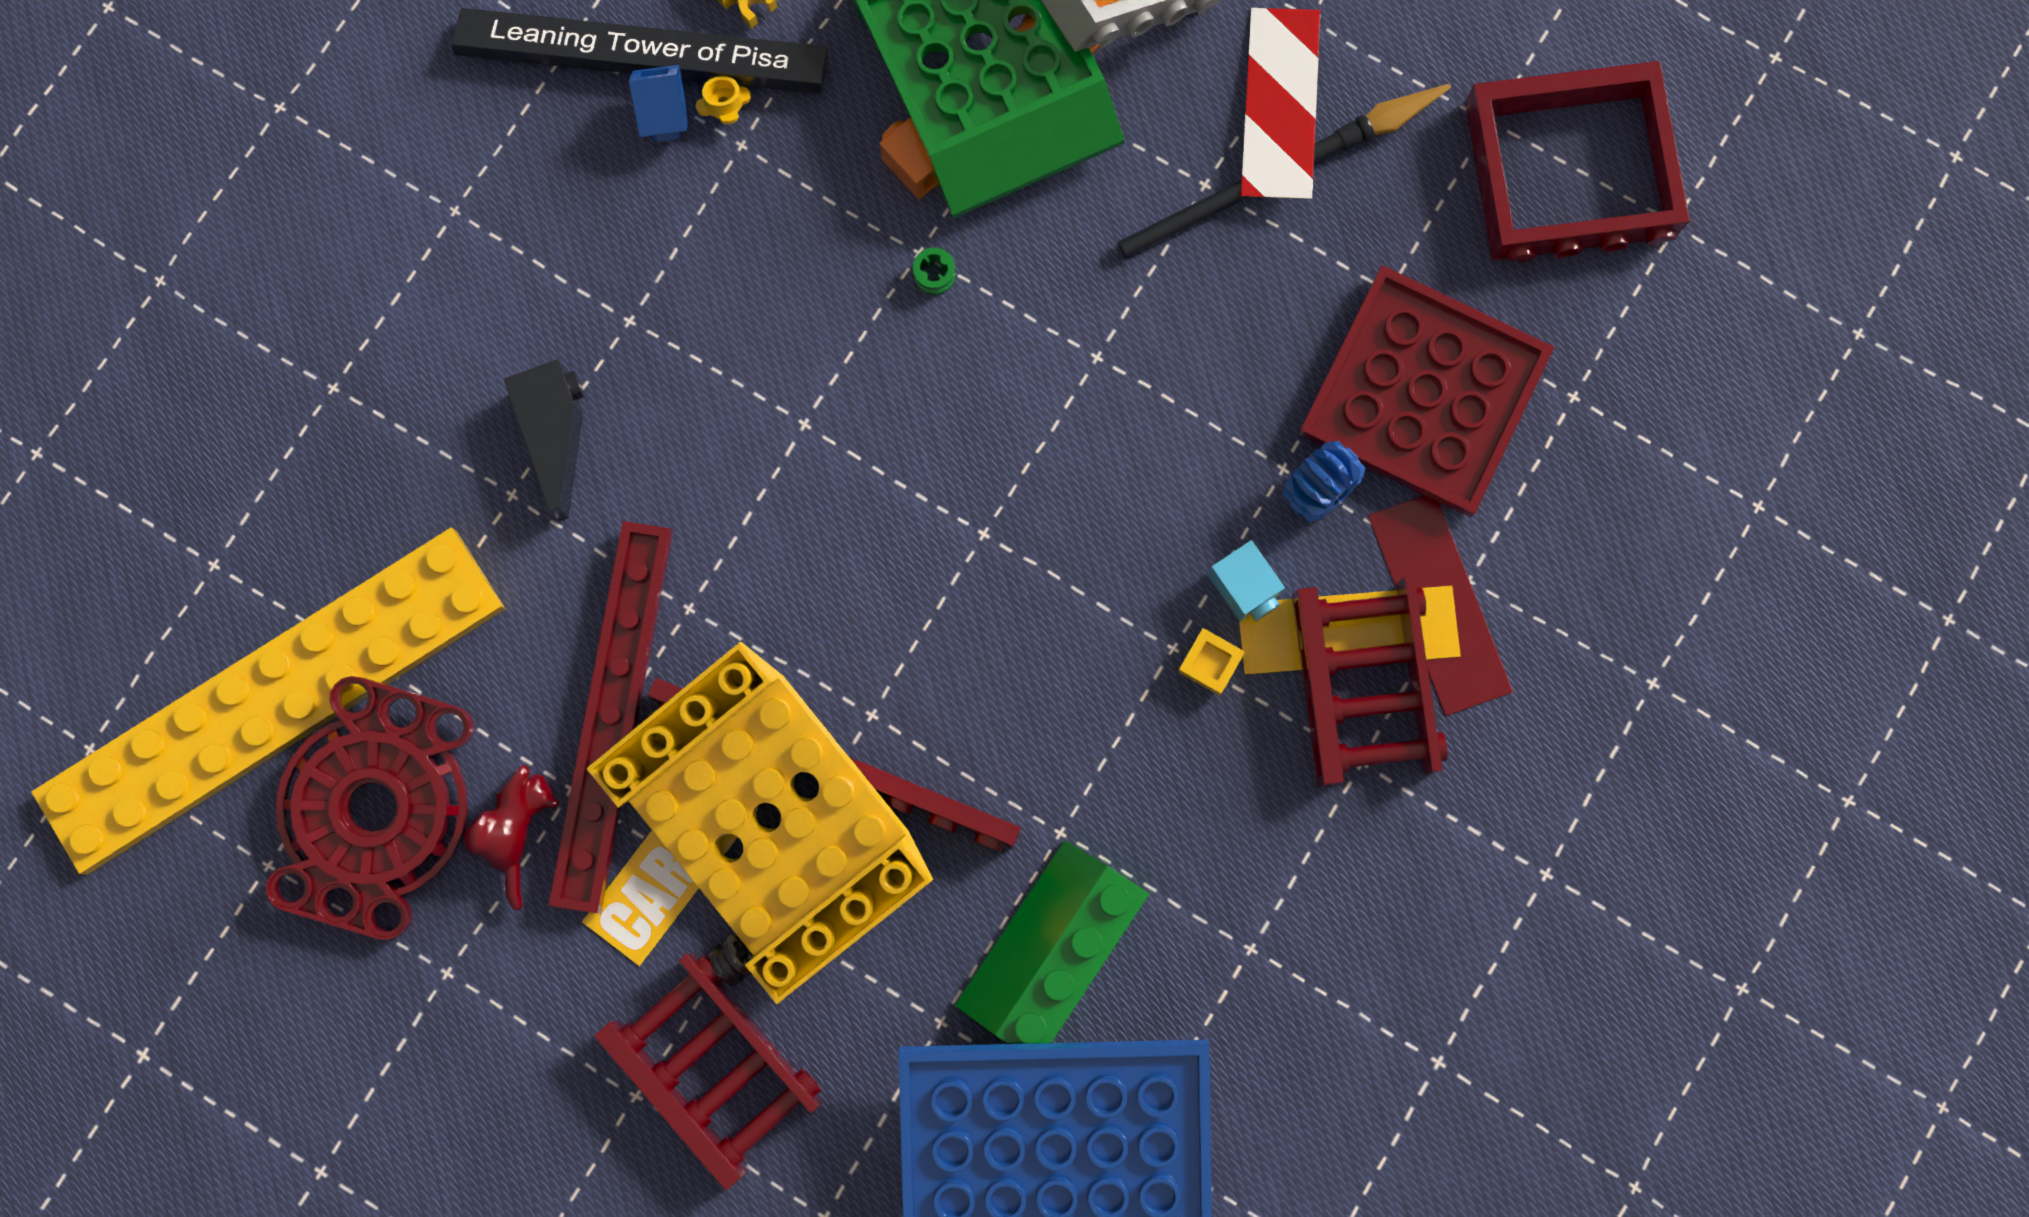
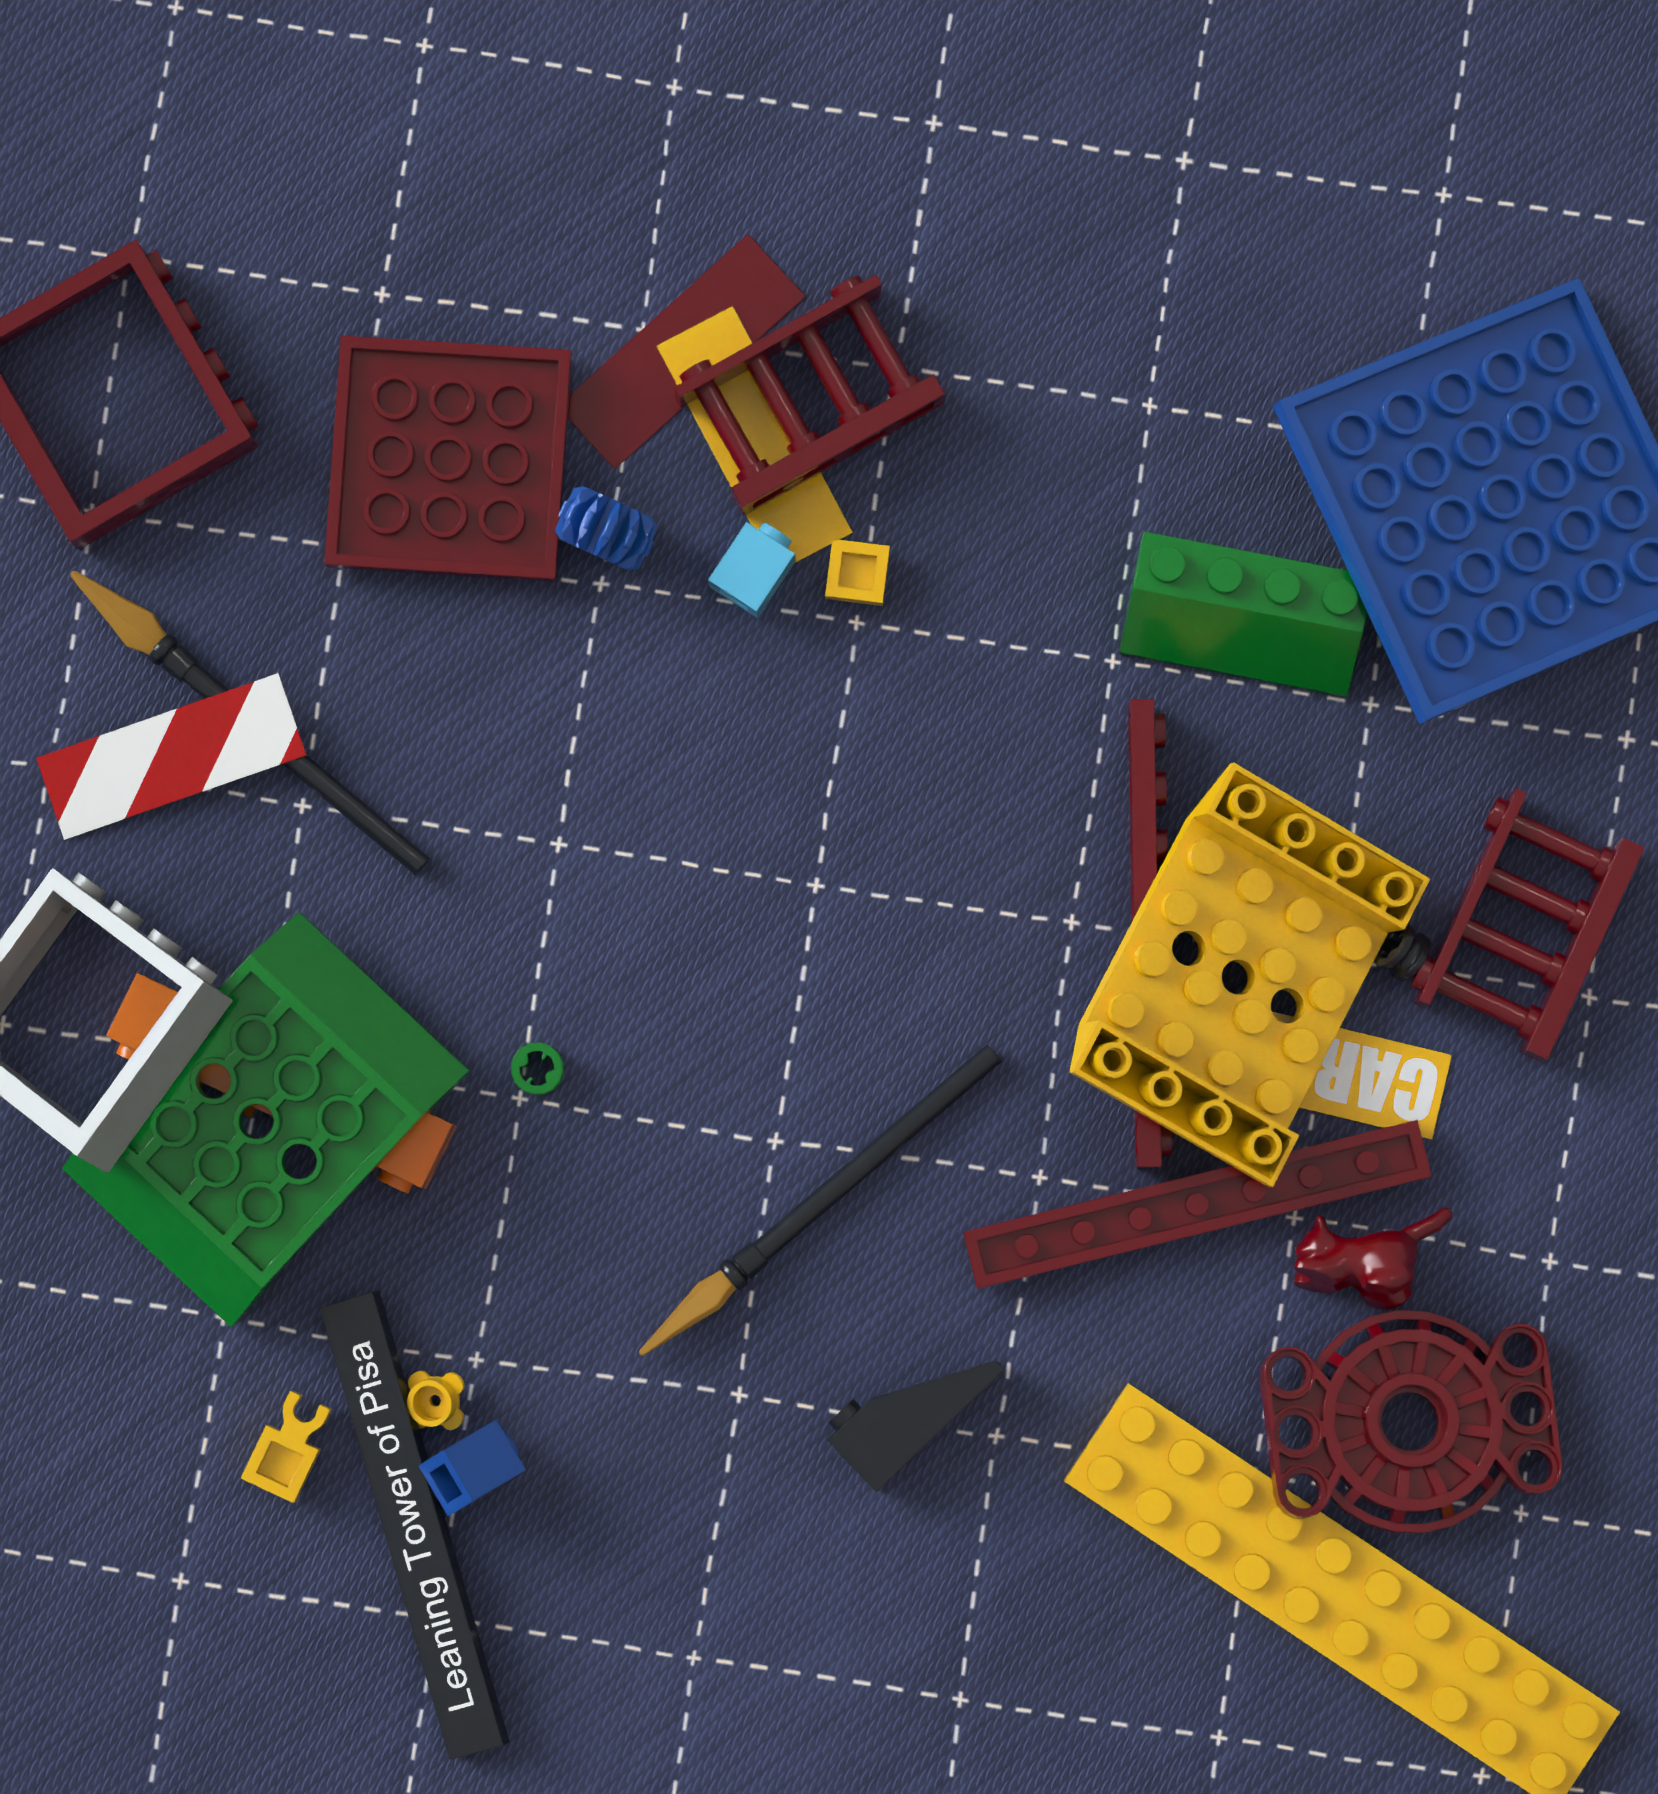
camera: 105 degrees left, 5 degrees up
none -> black piece [639,1044,1002,1356]

